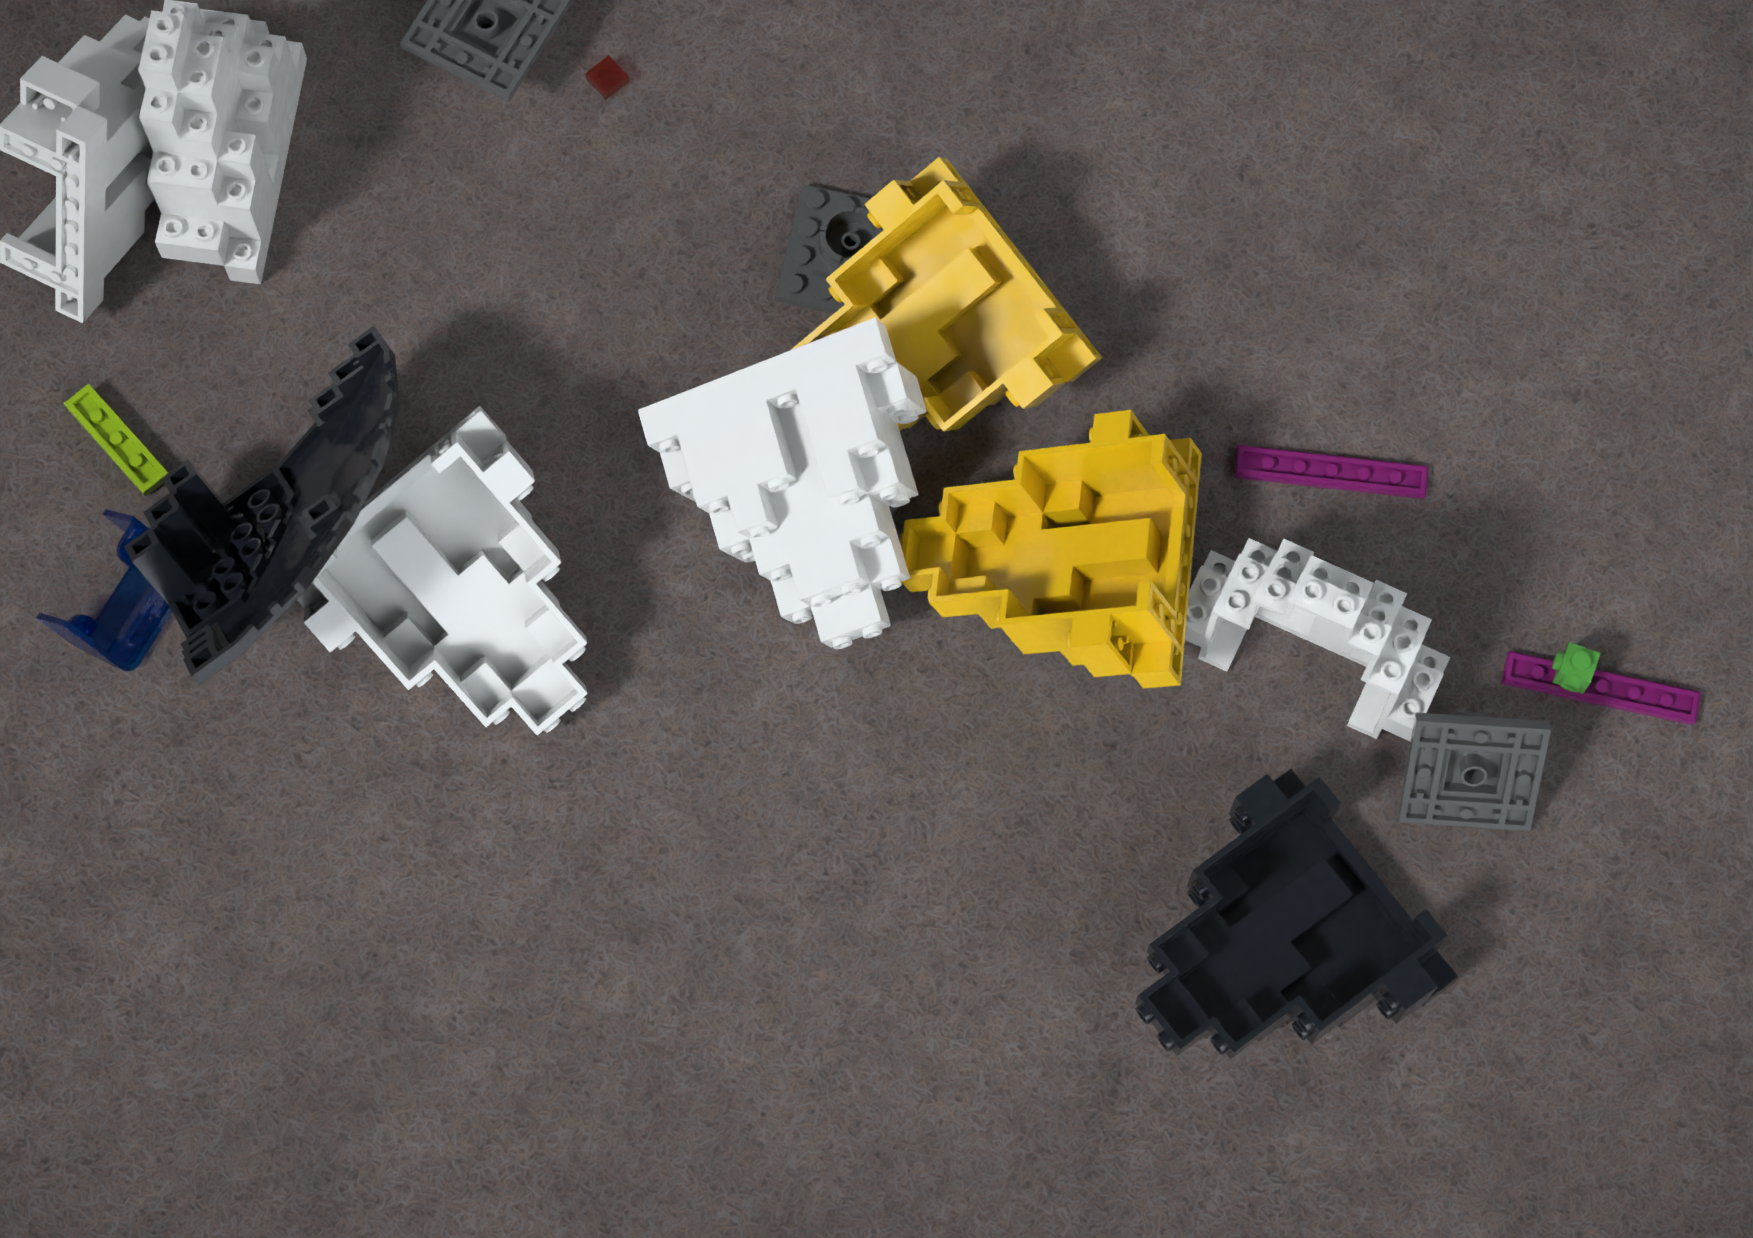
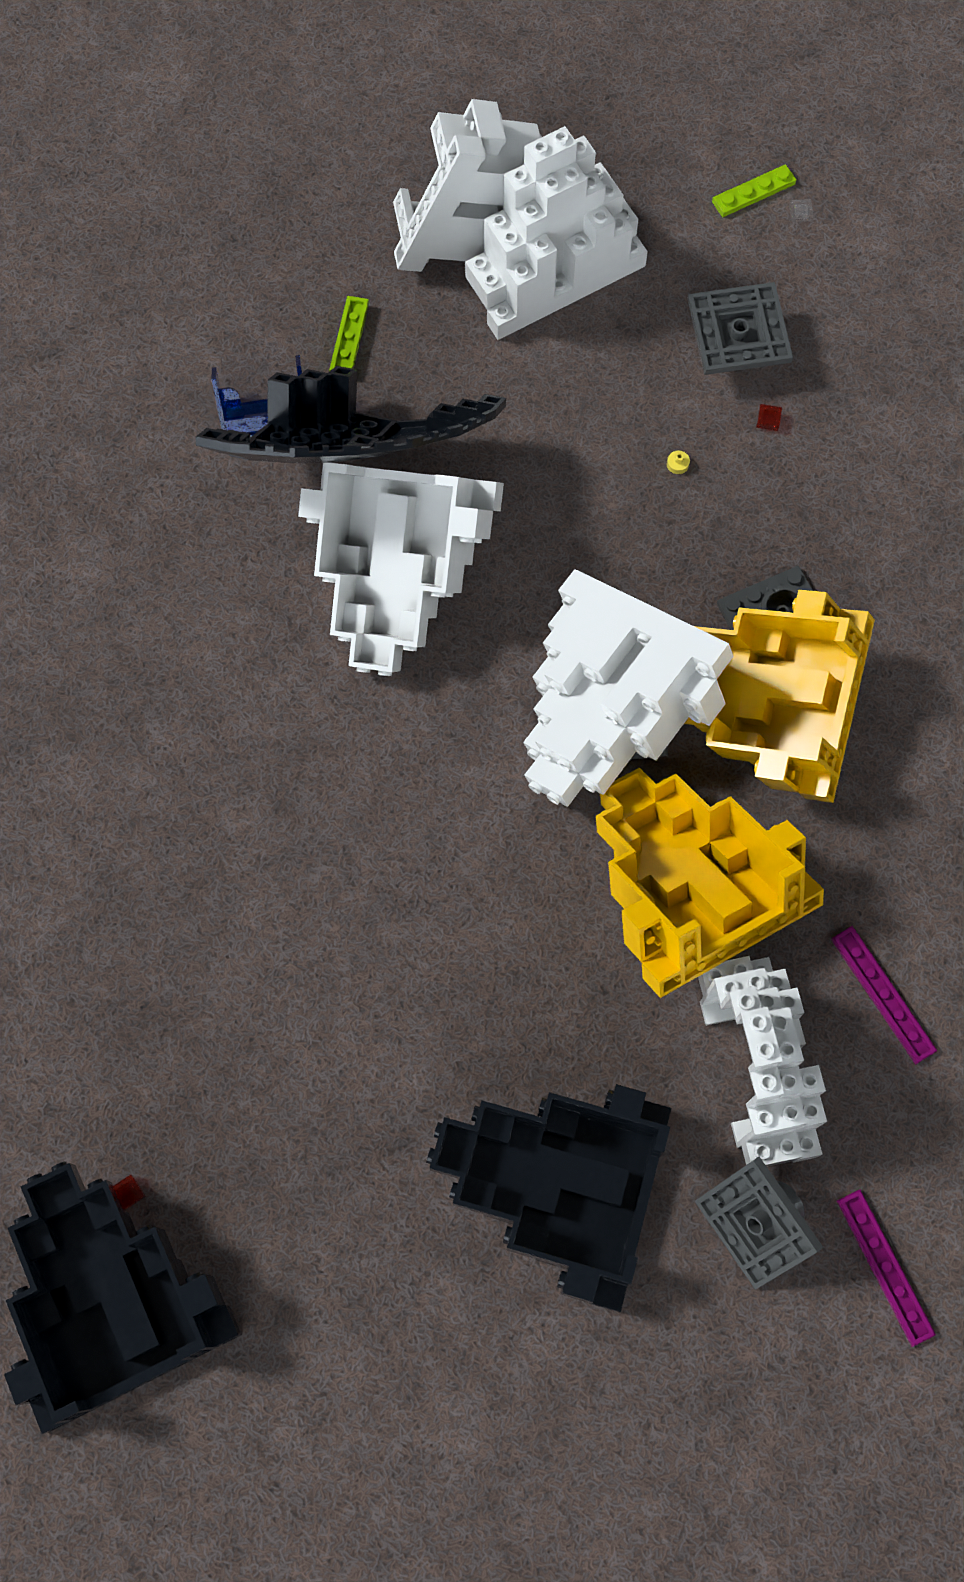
camera: 55 degrees right, 0 degrees up
bright green brick [1552,642,1601,694] -> none
none -> light yellow tile [667,451,690,474]

